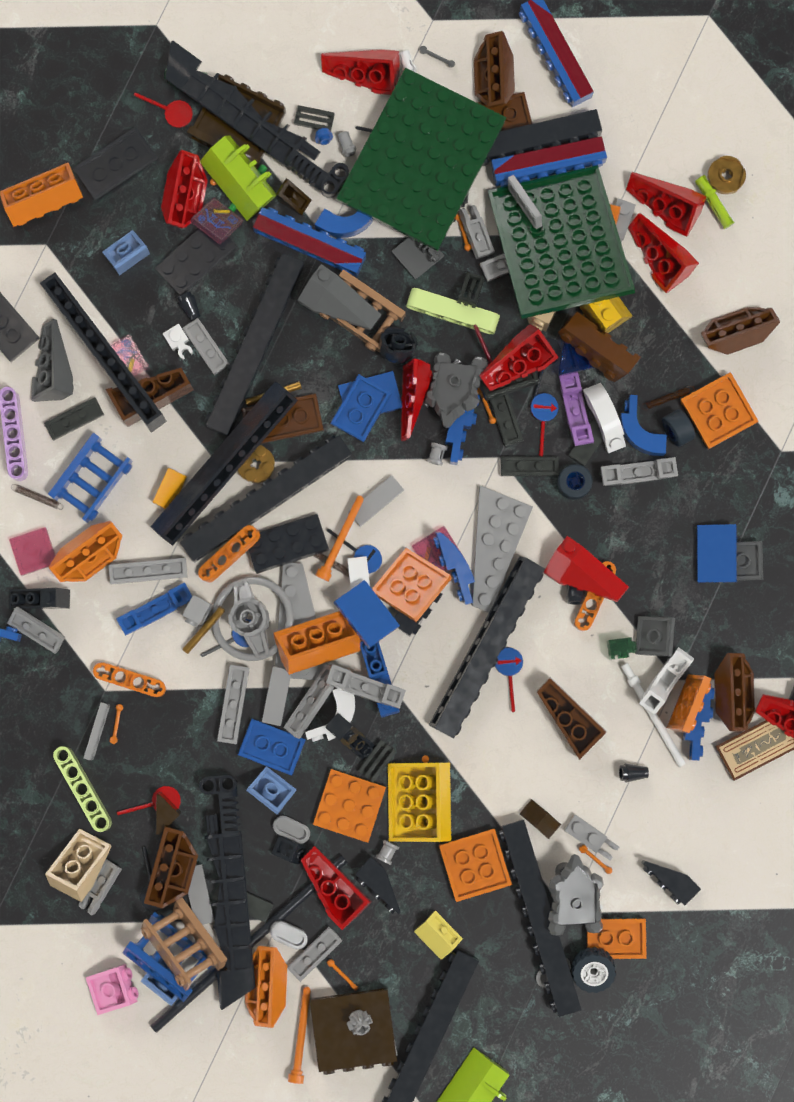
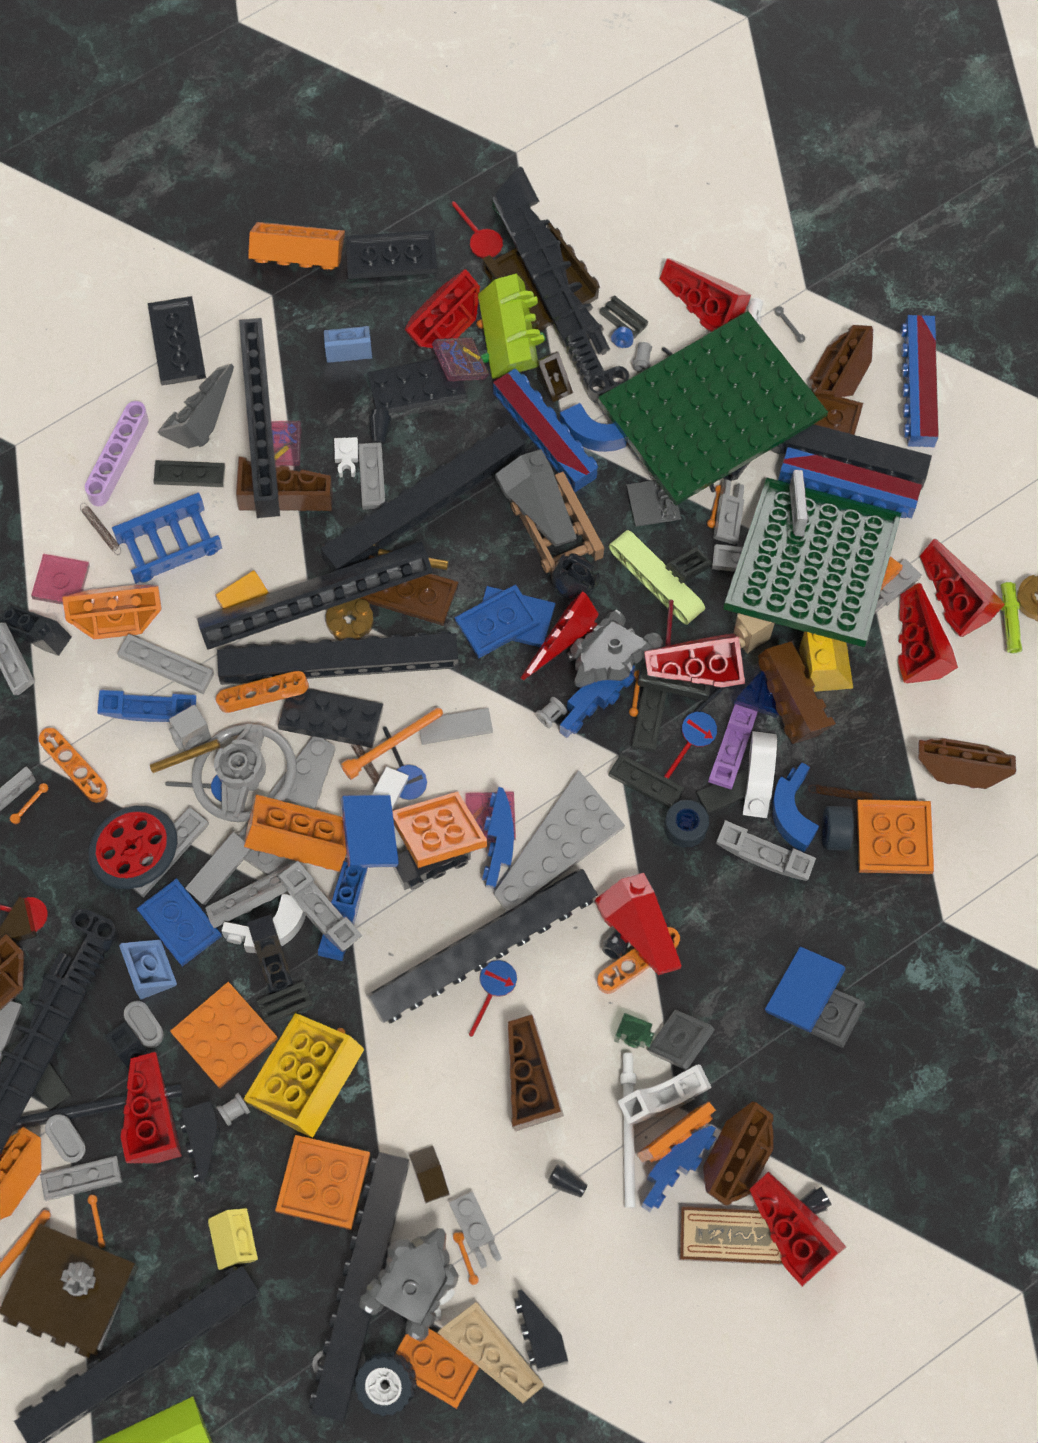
camera: 30 degrees right, 15 degrees down
none -> wedge [89,805,178,889]
none -> tan wing [438,1302,544,1403]

